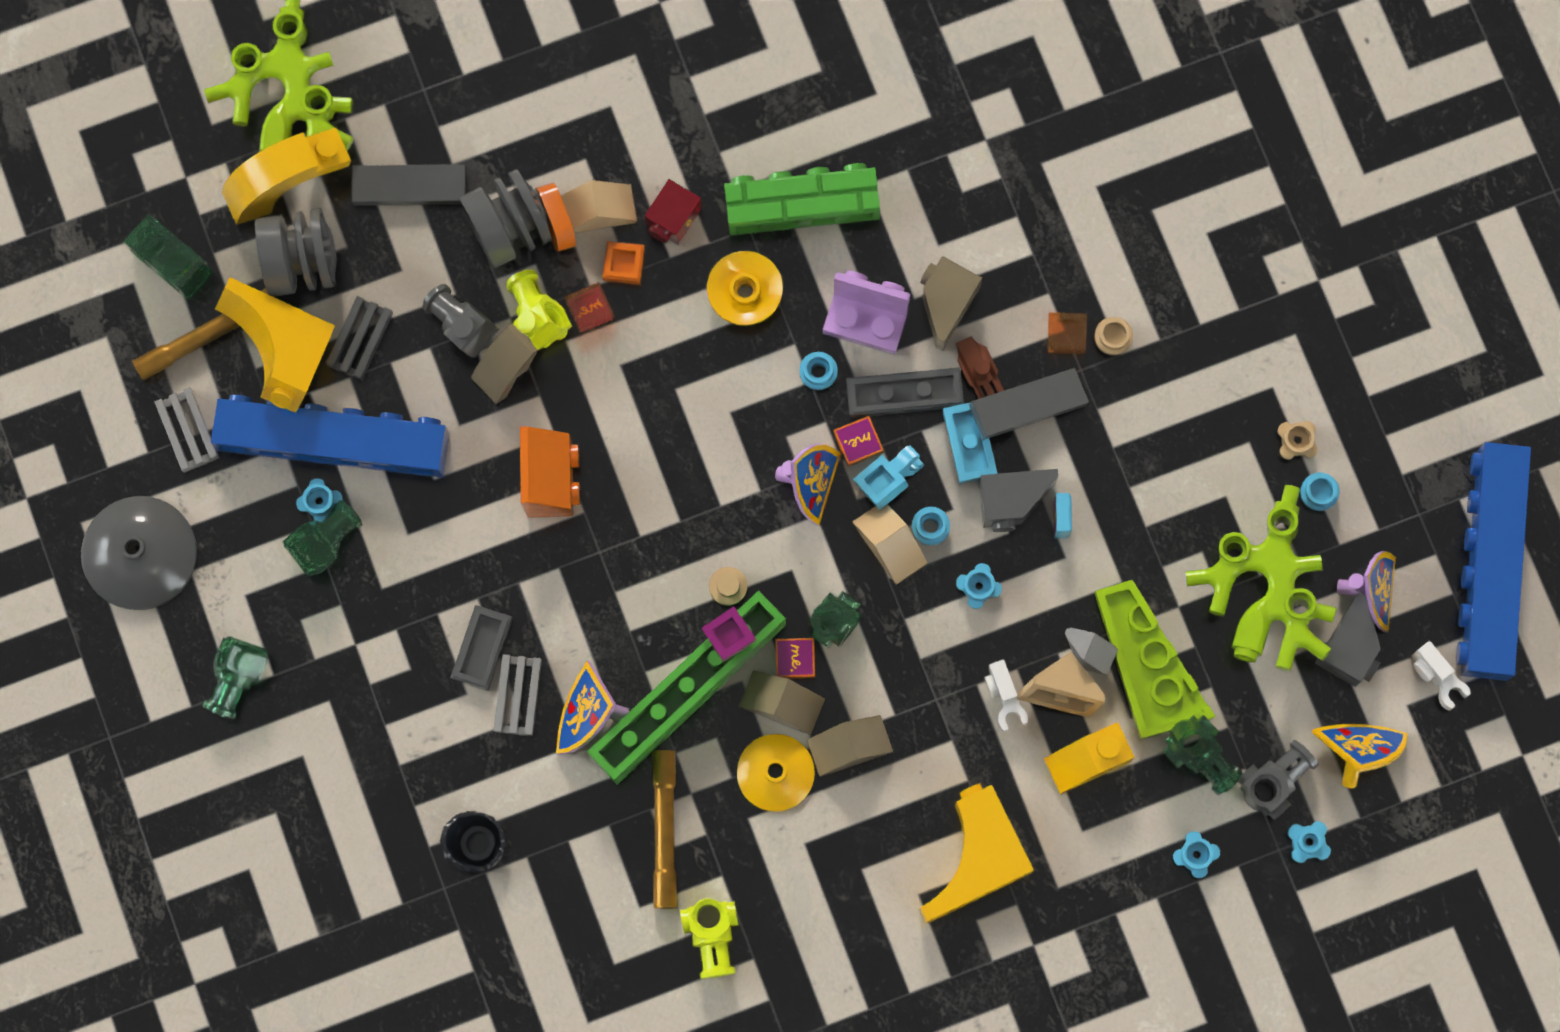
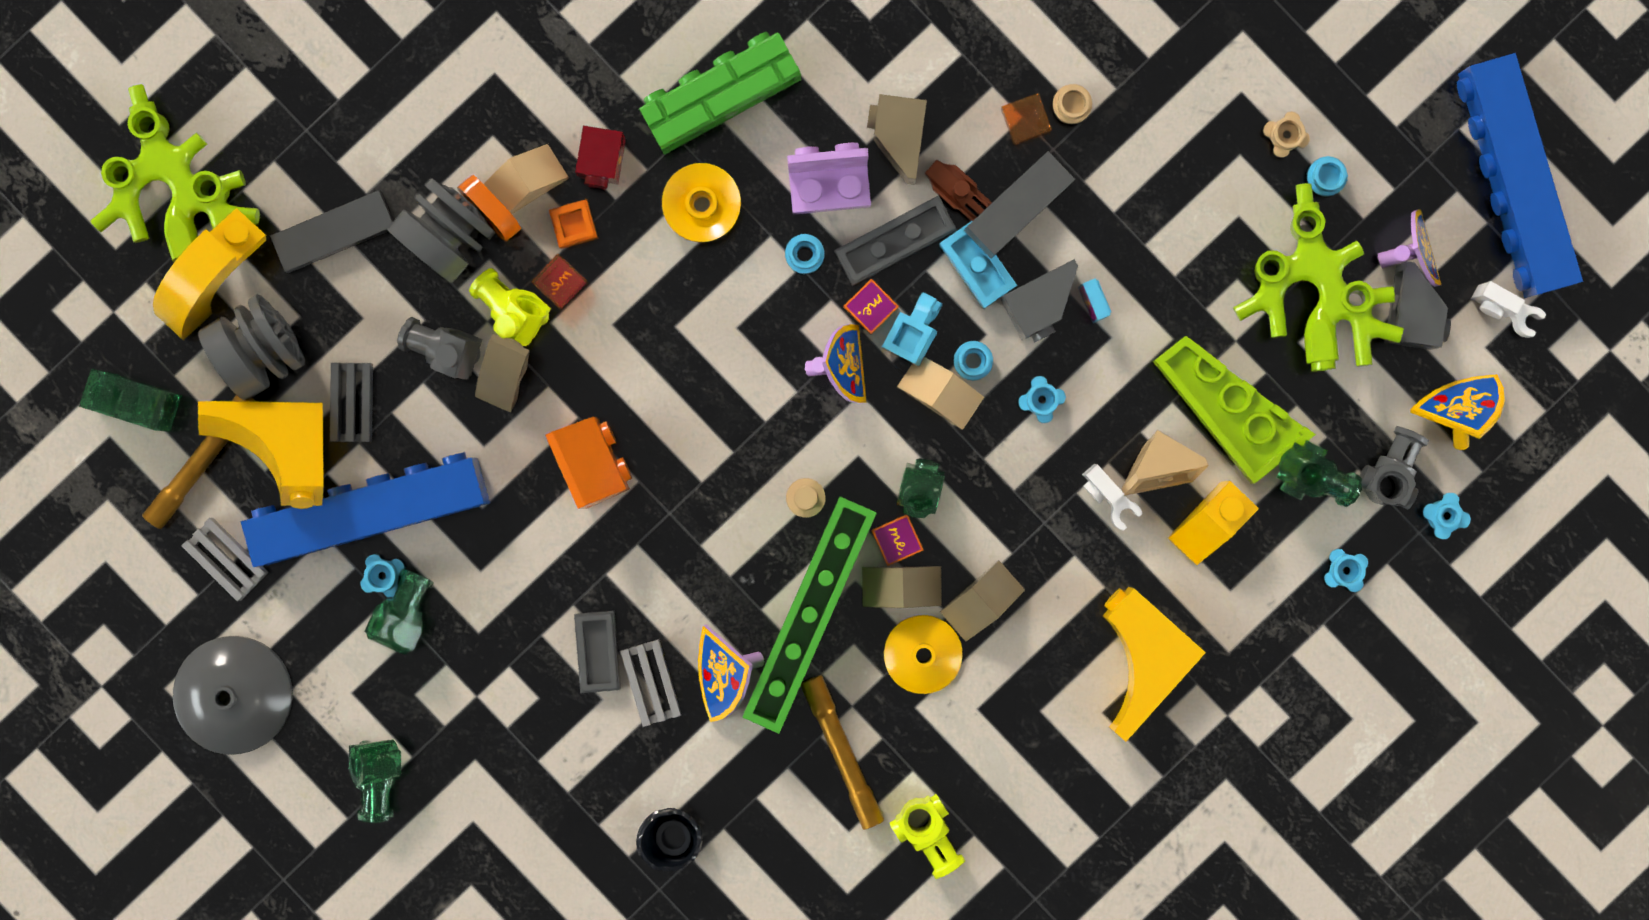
camera: 25 degrees left, 10 degrees up
magenta plate [702,607,756,663] -> none
light grey slope [1065,627,1118,675] -> none

